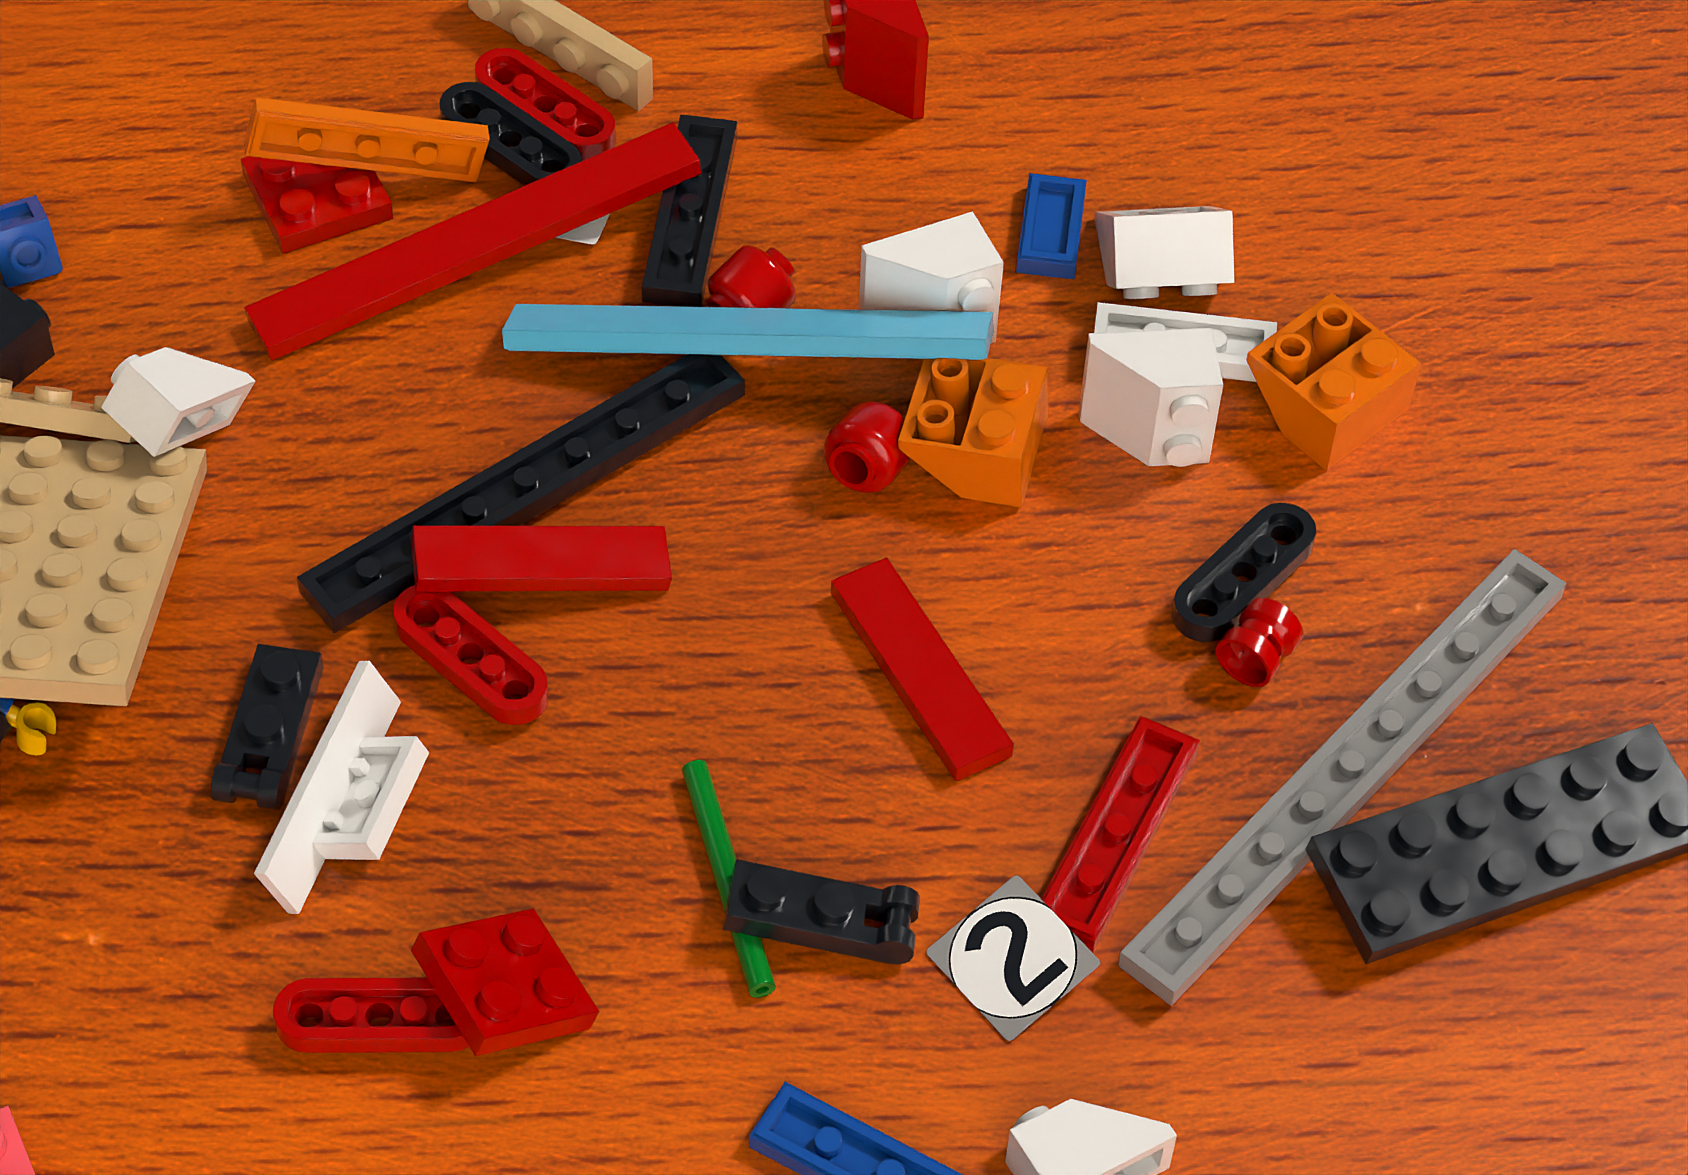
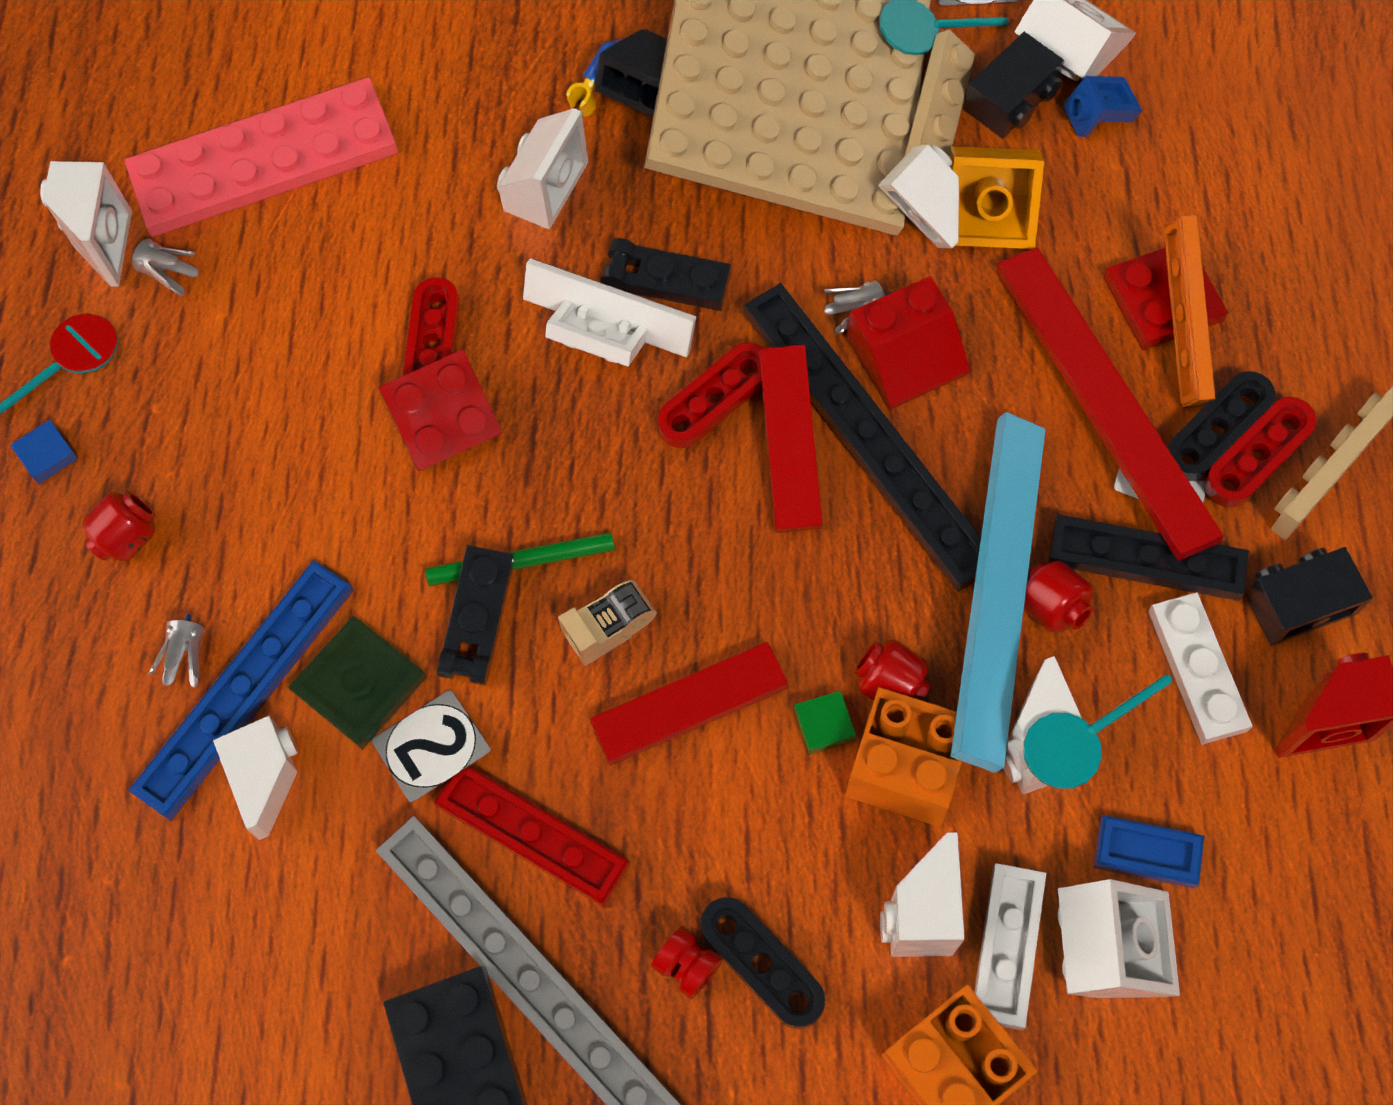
camera: 100 degrees right, 15 degrees up
none -> clear green tile [288,616,427,750]
none -> white slope [497,108,588,230]
none -> tan leg [558,580,657,666]
none -> green tile [794,691,856,754]
none -> flat silver piece [824,280,892,335]
none -> red slope [847,276,970,410]
none -> light orange slope [949,146,1045,249]
none -> teal piece [1023,674,1172,789]
none -> white plate [1148,592,1253,745]
none -> black brick [1245,547,1373,646]

